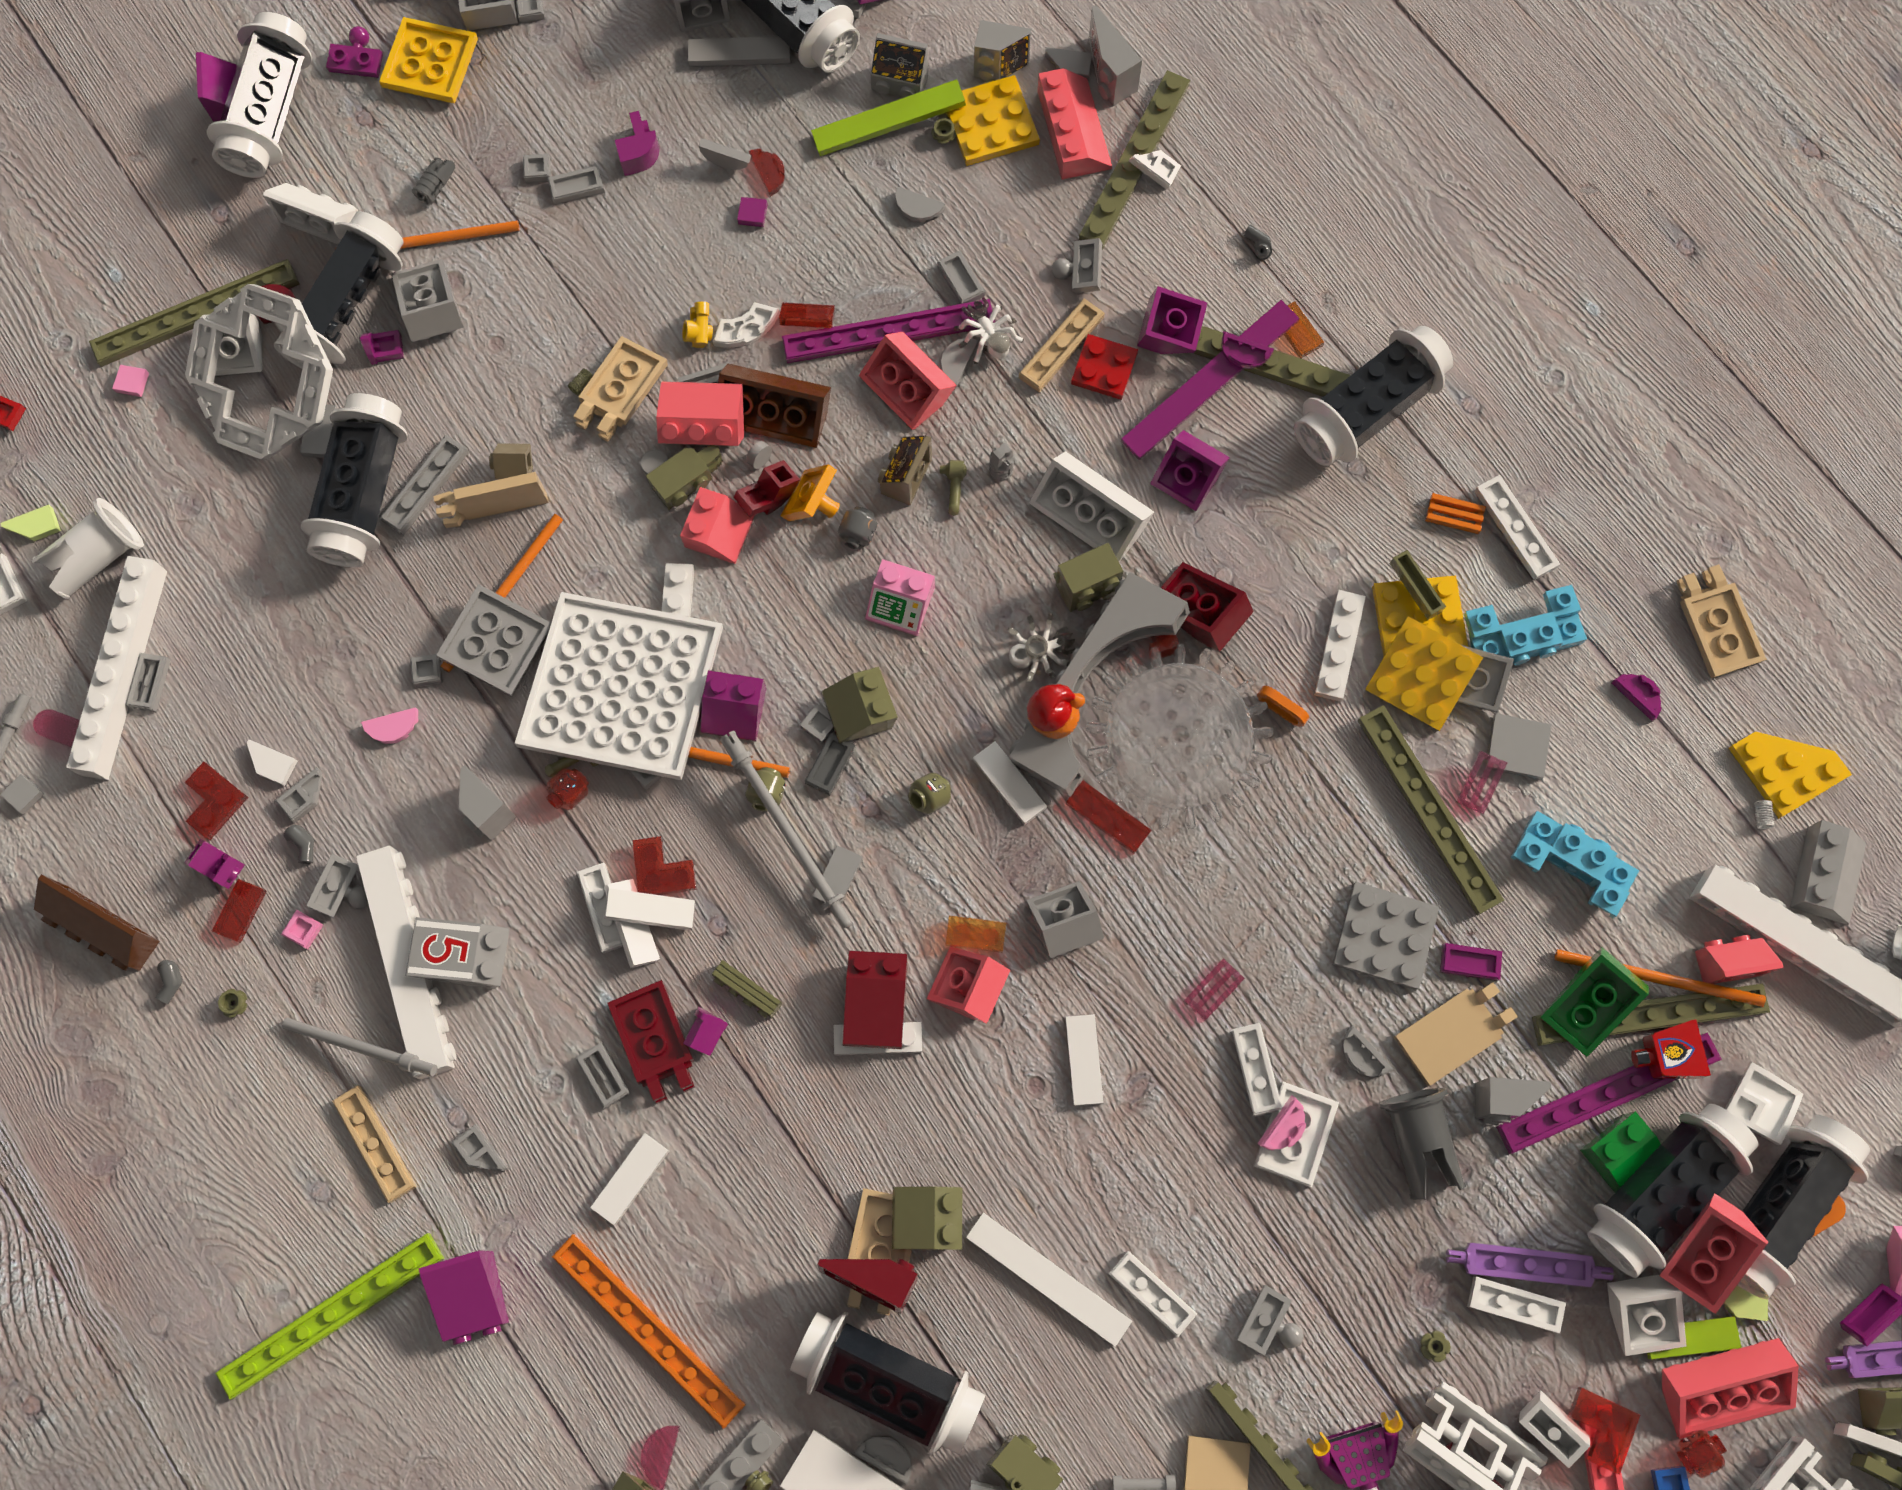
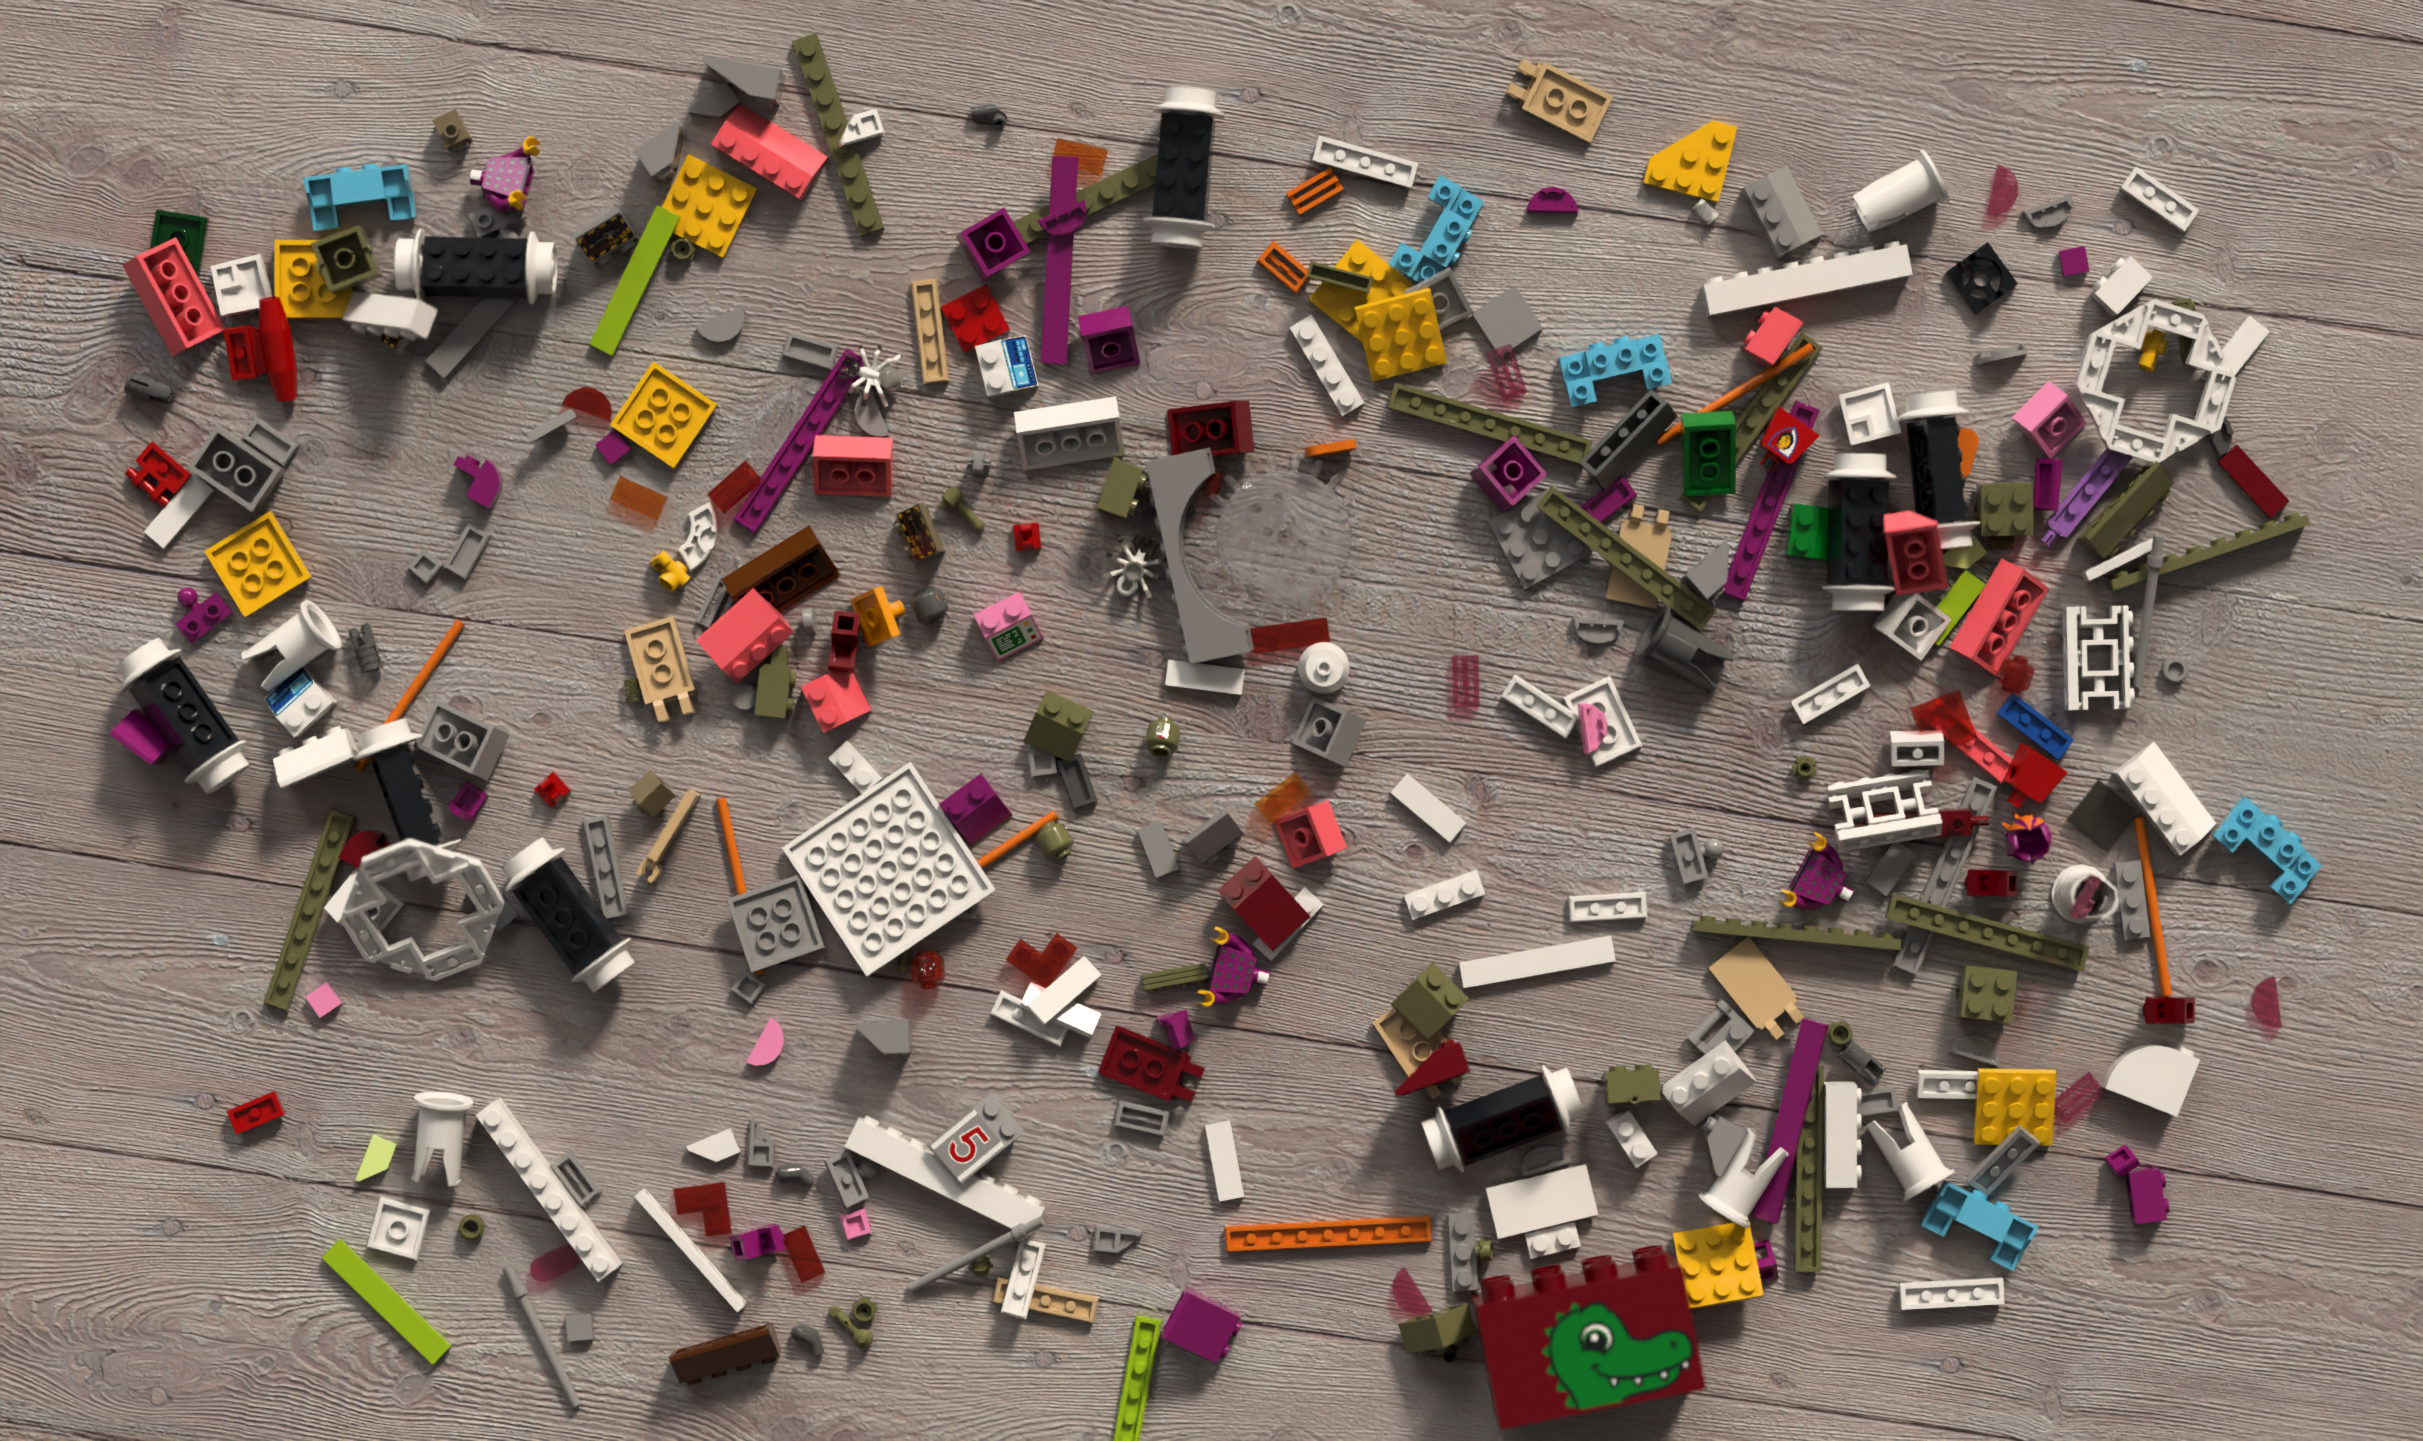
camera: 50 degrees left, 15 degrees up
light grey bar [719,731,851,928] -> none
red piece [1026,684,1085,739] -> none
light grey plate [1052,238,1102,294] -> none
medium lavender plate [1446,1243,1614,1287] -> none
none -> white piece [241,600,342,692]
none -> white slope [264,666,337,737]
none -> olive plate [459,1214,485,1240]
none -> red tile [534,771,572,808]
none -> yellow plate [610,361,718,469]
none -> clear orange tile [610,476,668,520]
none -> white tile [634,1188,746,1312]
none -> olive piece [829,1306,873,1348]
none -> olive plate [968,1255,993,1276]
none -> slope [975,335,1039,398]
none -> white tile [1001,1239,1046,1320]
none -> red tile [1013,522,1042,551]
none -> light grey slope [1183,808,1243,864]
none -> magenta torso [1197,927,1270,1006]
none -> orange tile [1257,241,1309,294]
none -> white cone [1298,642,1350,694]
none -> white plate [1404,870,1485,920]
none -> magenta slope [1468,435,1547,512]
none -> olive plate [1536,486,1717,631]
none -> dark grey brick [1579,389,1678,490]
none -> olive brick [1974,482,2034,536]
none -> olive piece [1989,536,2015,550]

